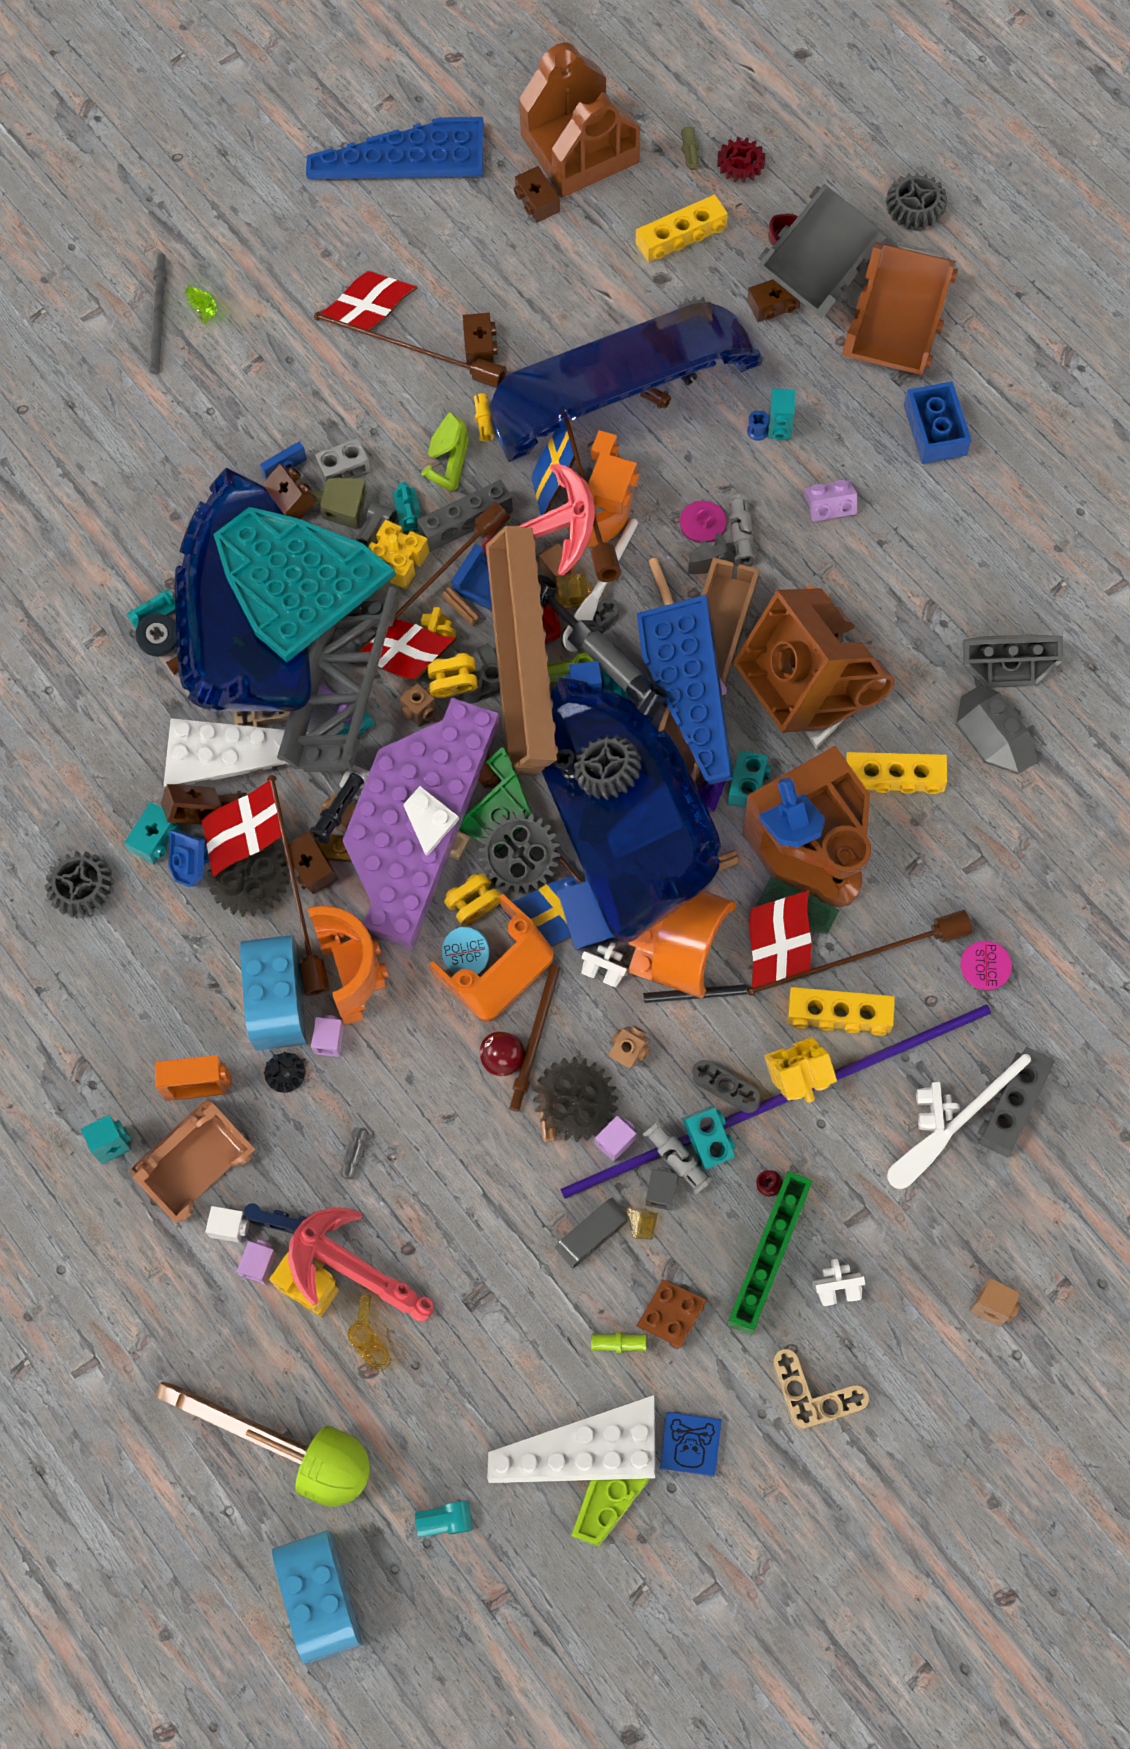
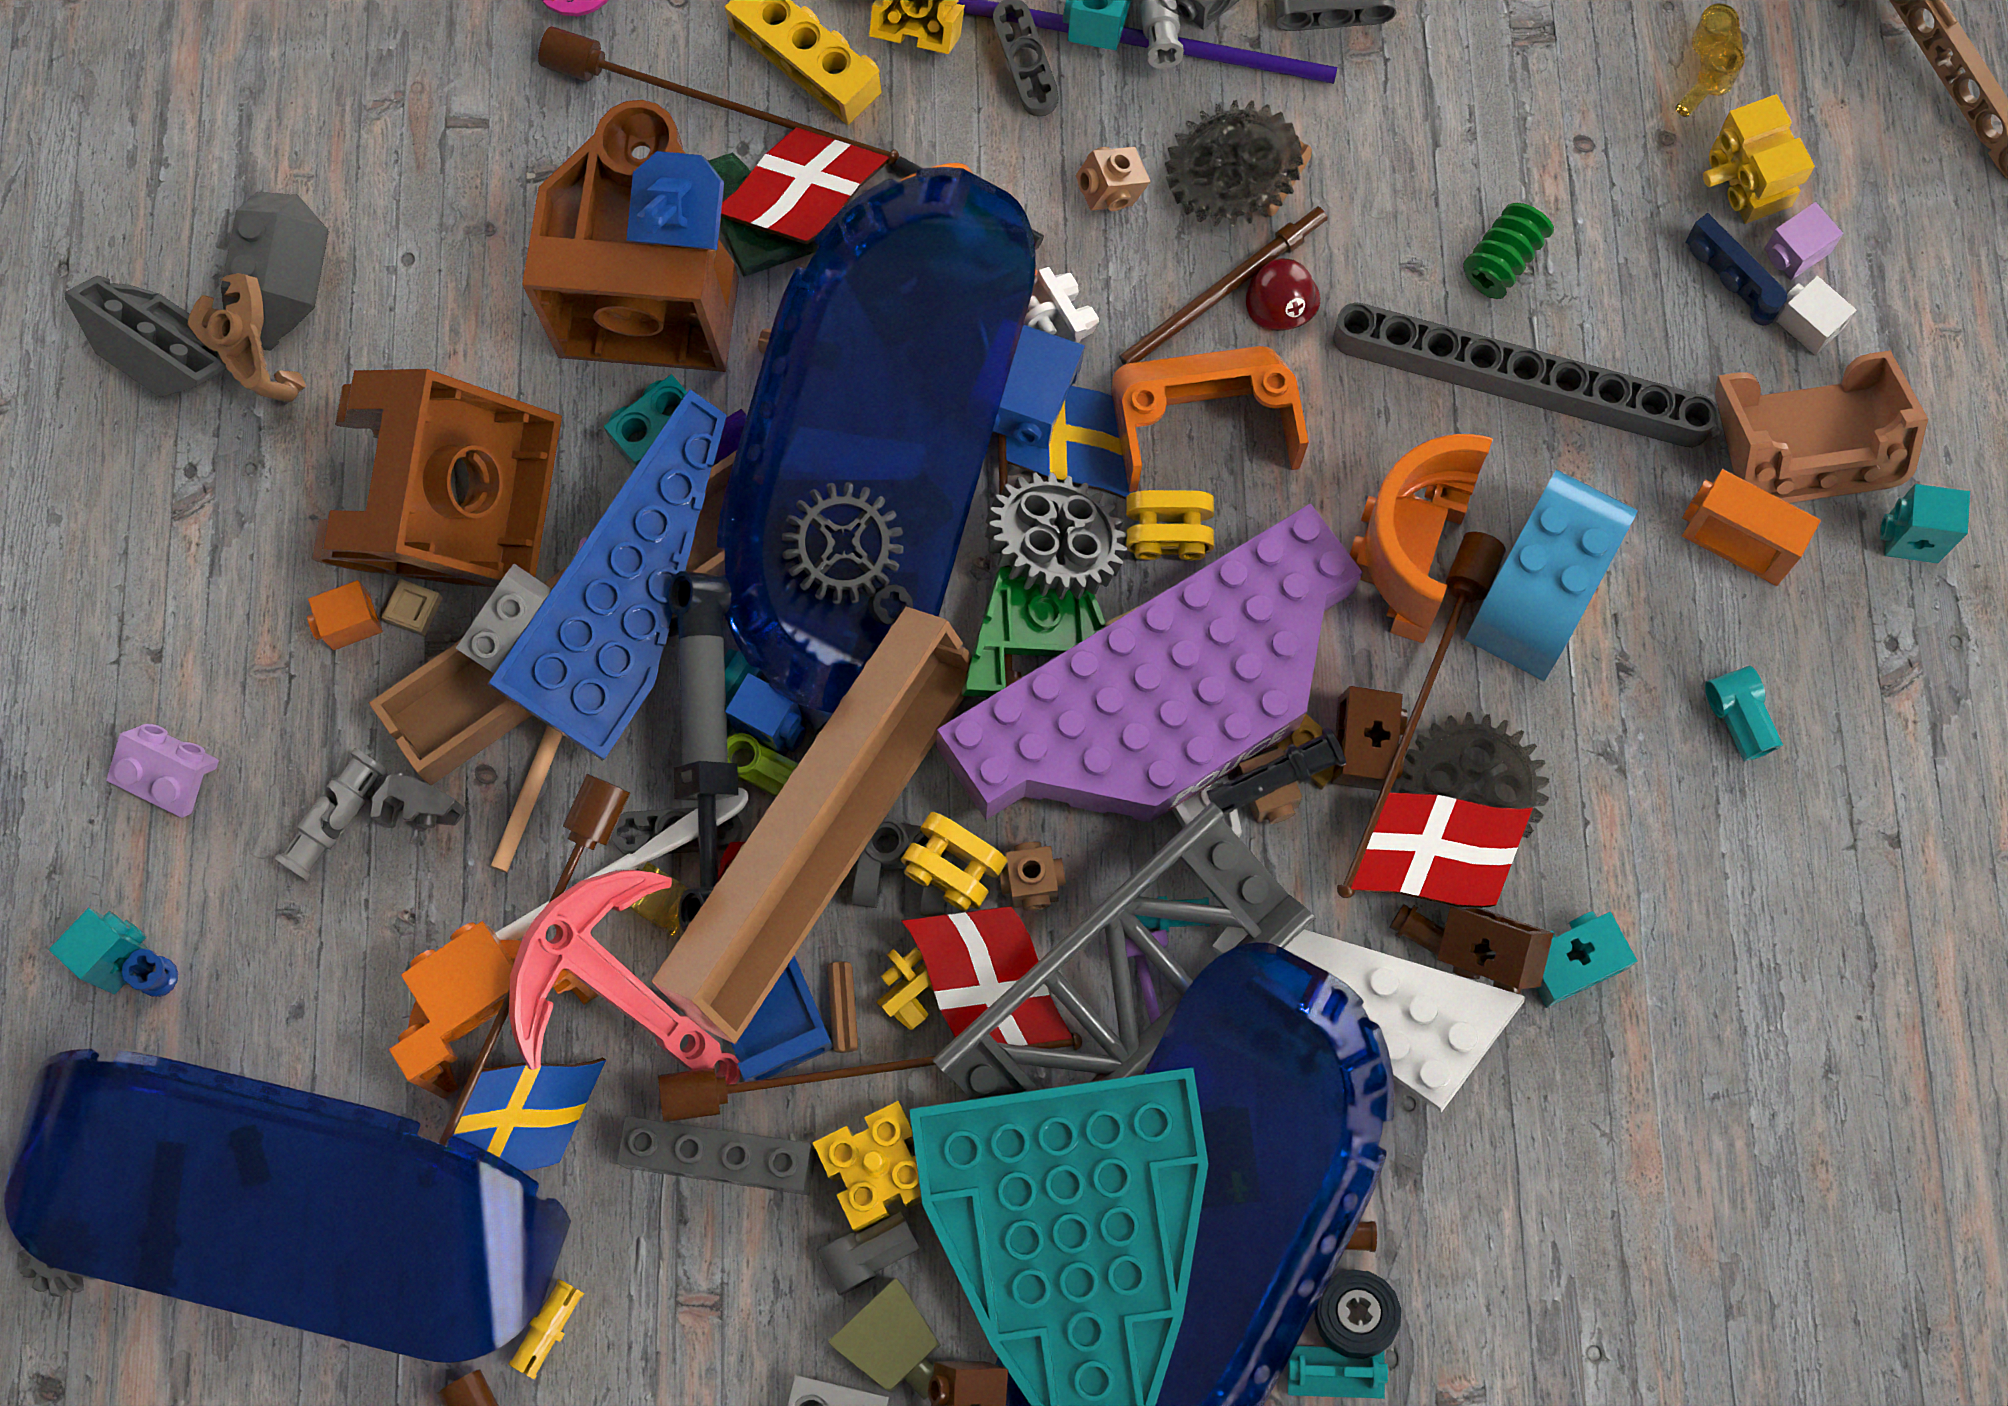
camera: 140 degrees left, 5 degrees up
dark grey gear [45,851,114,918] -> none
blue piece [168,830,210,887] -> none
black gear [264,1051,306,1093] -> none
coral piece [288,1208,433,1322] -> none
lavender brick [311,1015,344,1057] -> none
flat silver axle [340,1128,367,1179] -> none
teal hinge [392,482,422,533] -> none
white wing [404,786,459,856] -> none
lime piece [421,412,469,491] -> none
medium azure piece [442,927,490,975] -> none
medium nougat brick [539,543,575,586] -> none
lavender brick [595,1116,636,1162] -> none
dark pink piece [680,500,727,543] -> none
yellow brick [845,752,947,794] -> none
none -> medium nougat animal [187,273,306,402]
none -> light grey brick [456,564,552,673]
none -> dark grey beam [1334,302,1719,448]
none -> green piece [1463,202,1554,299]
none -> teal piece [1705,665,1783,762]

